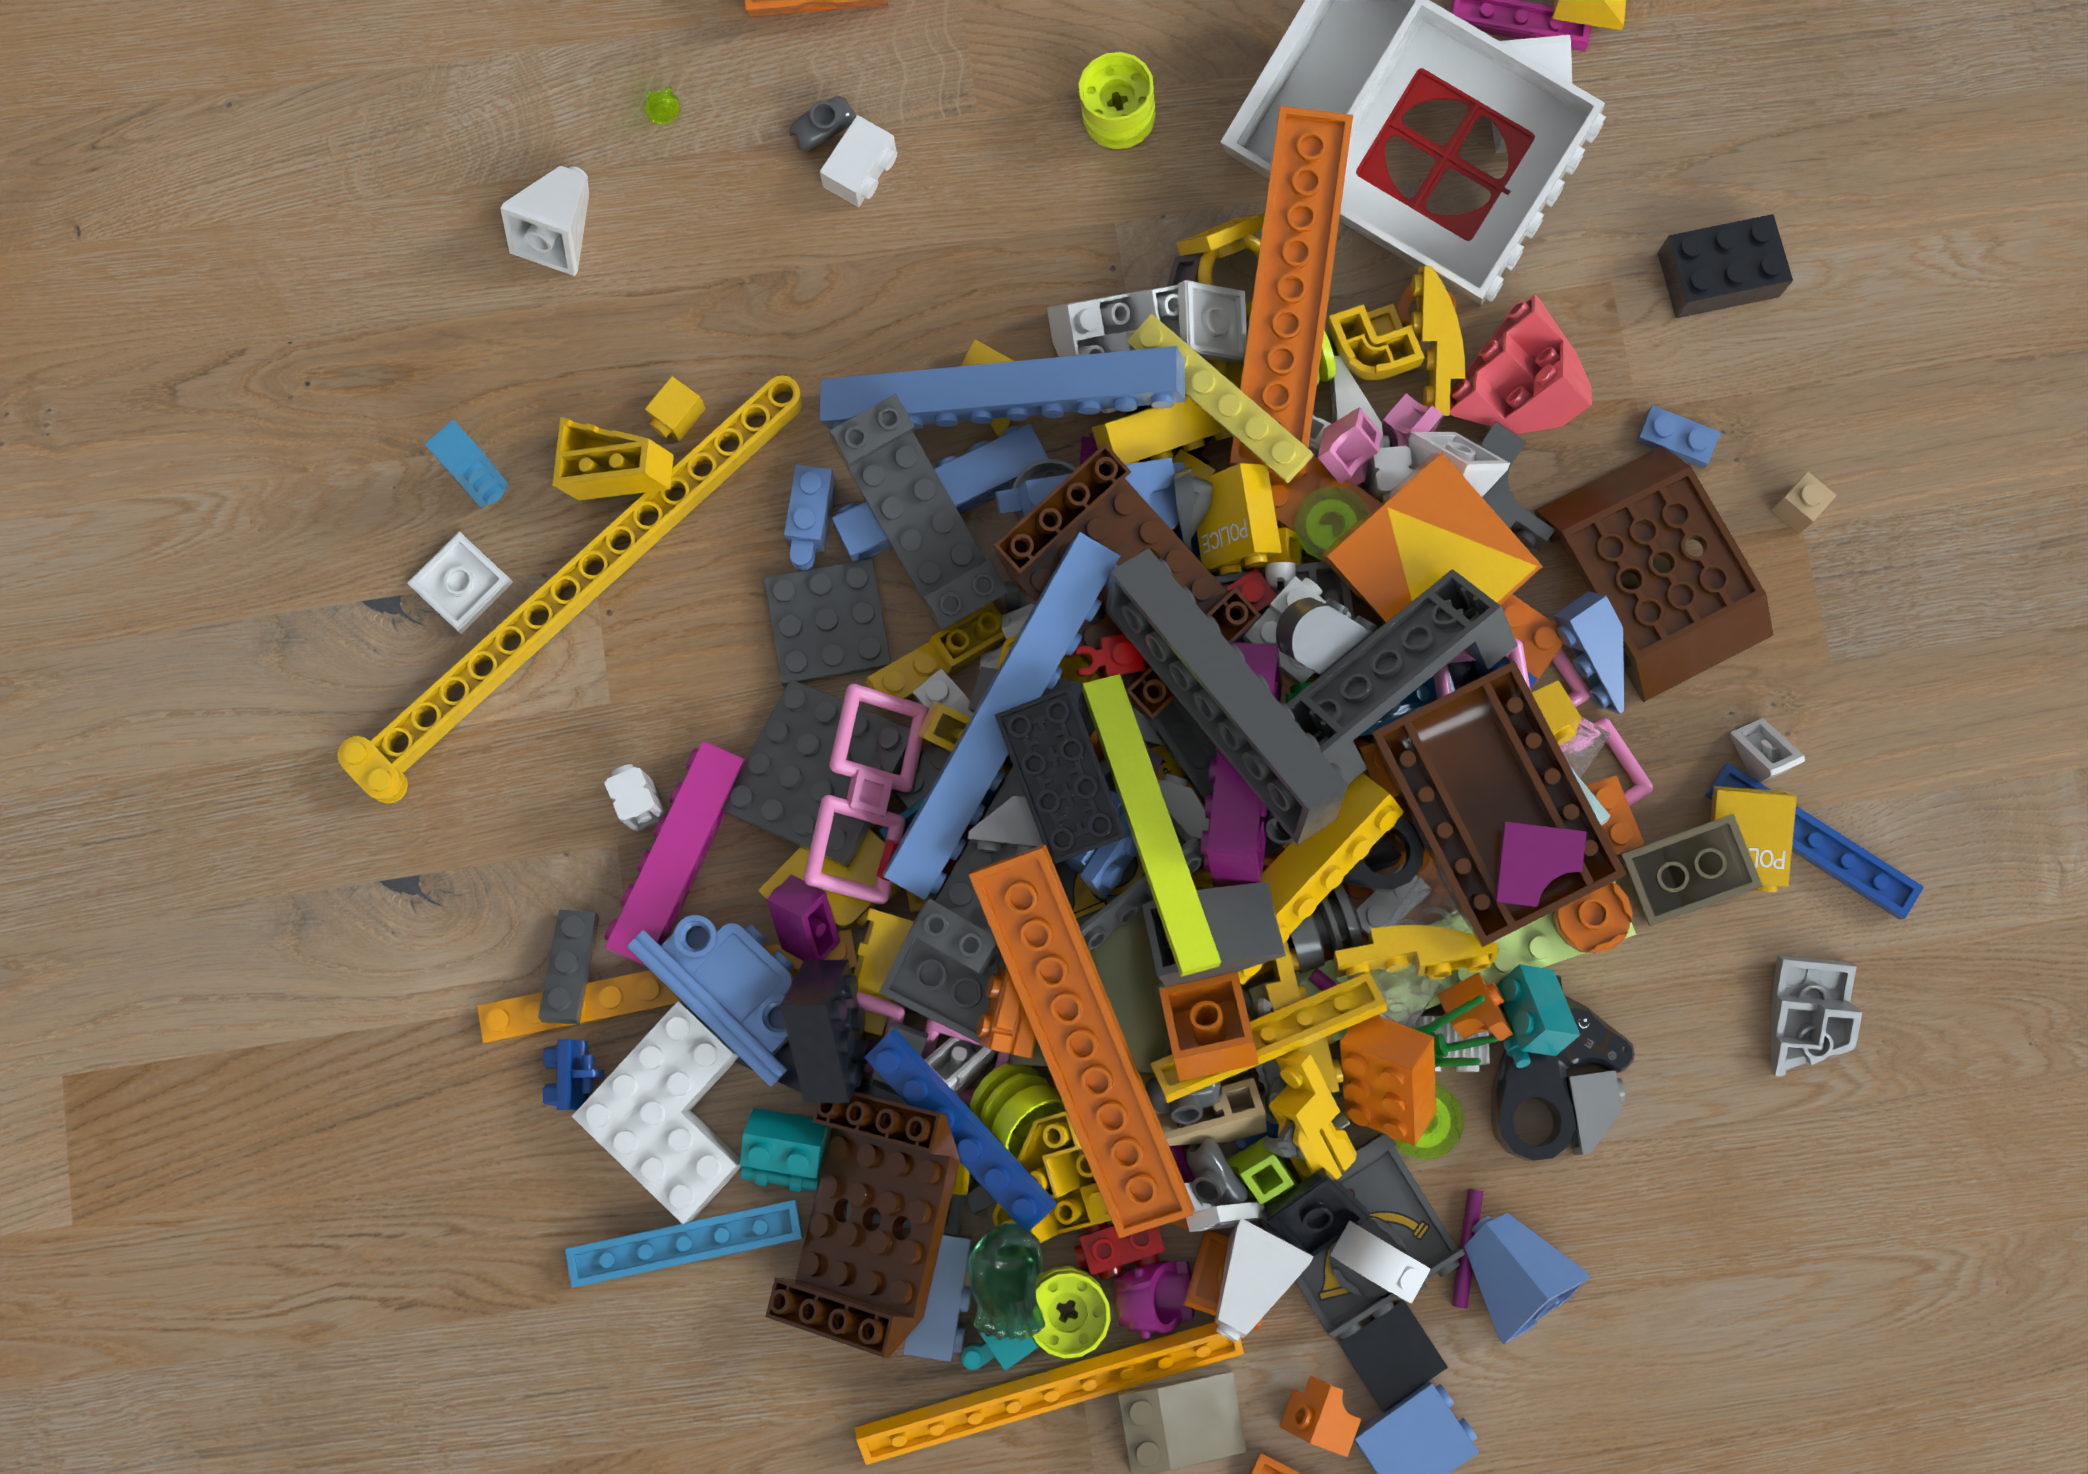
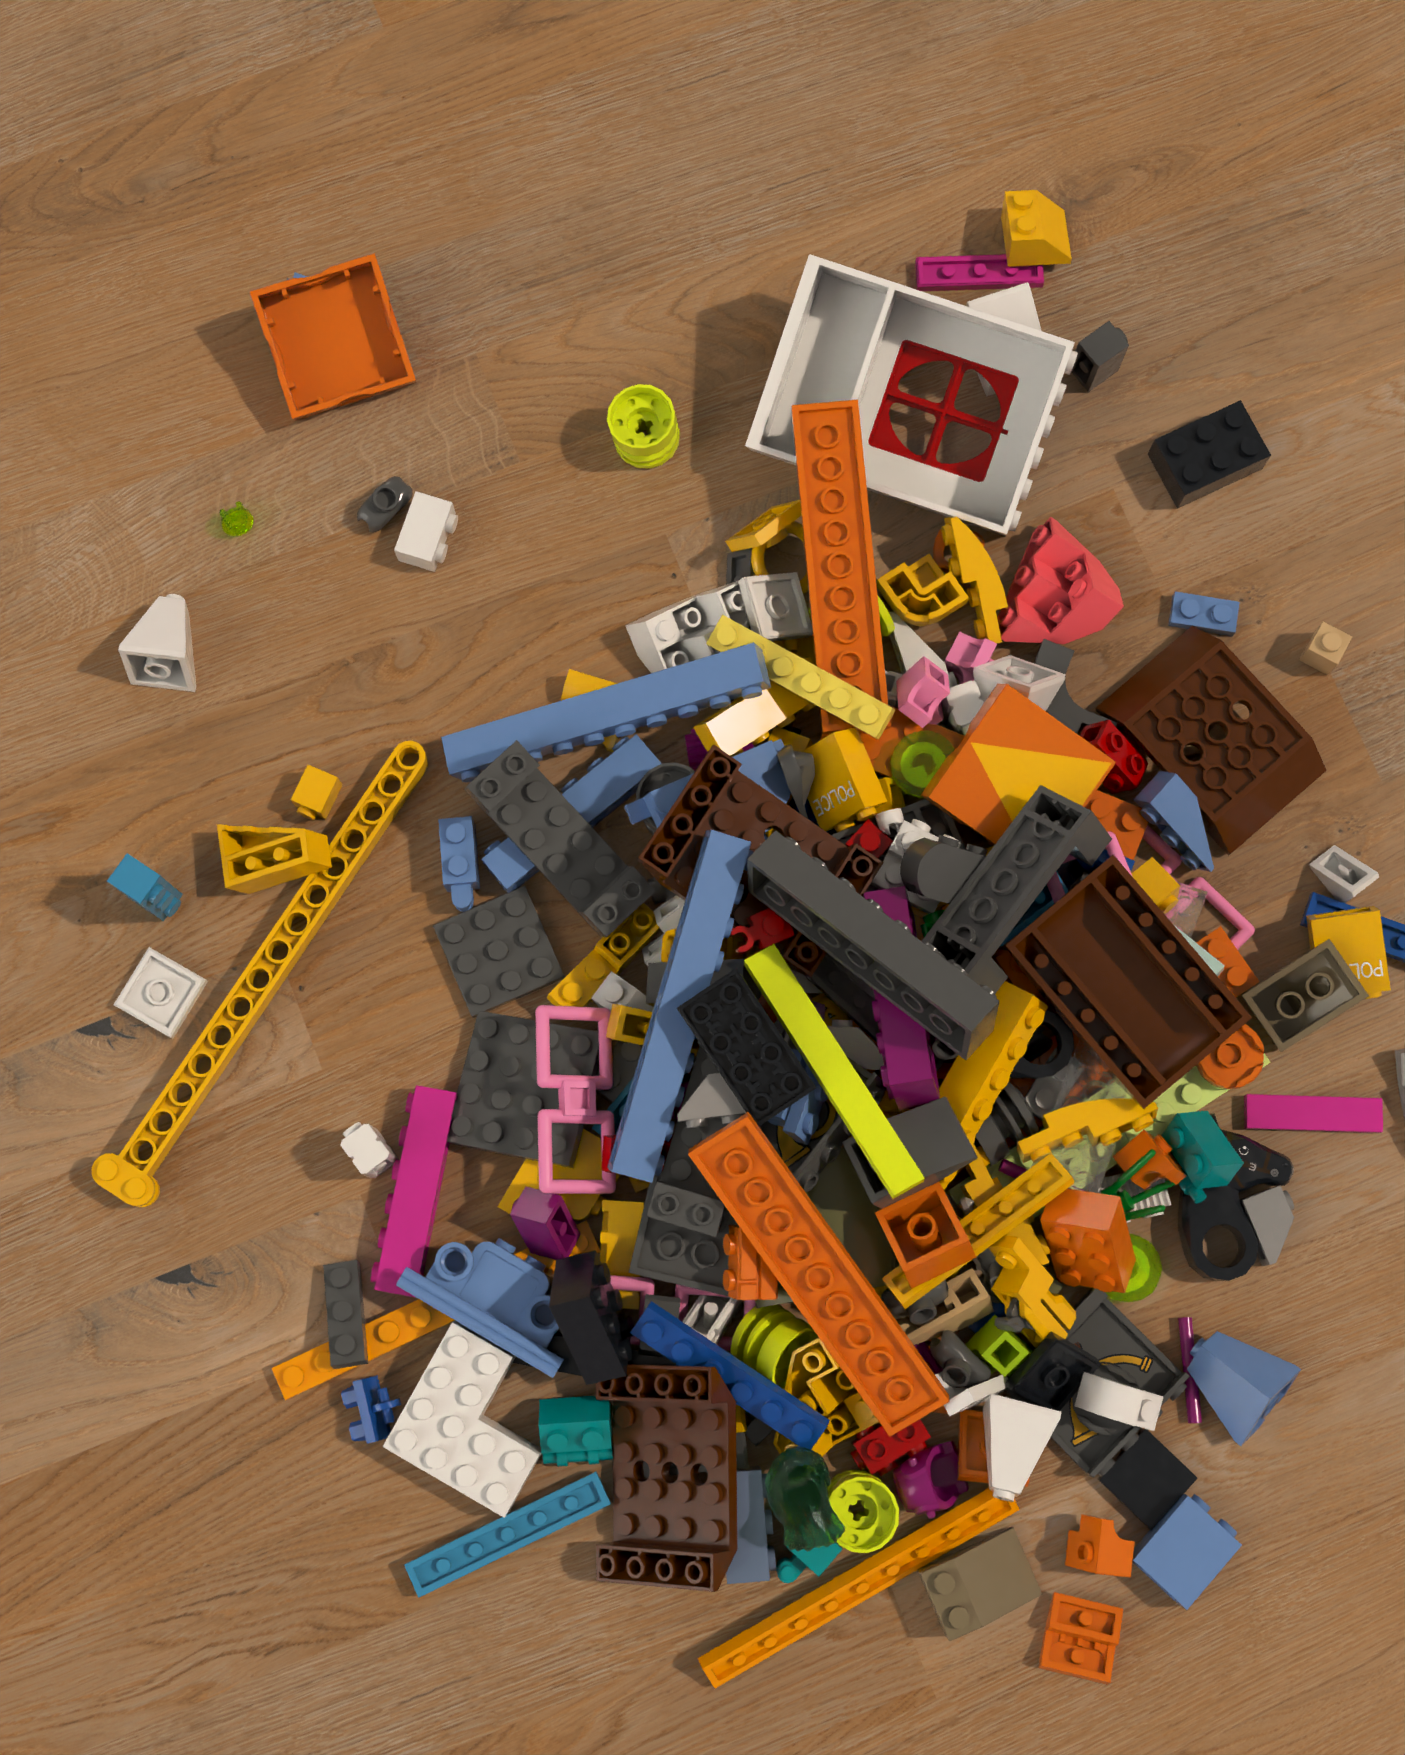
camera: 15 degrees left, 0 degrees up
magenta tile [1495,822,1587,907] -> none
none -> dark grey brick [1071,321,1129,392]
none -> red brick [1080,719,1148,794]
none -> dark pink tile [1244,1094,1383,1133]

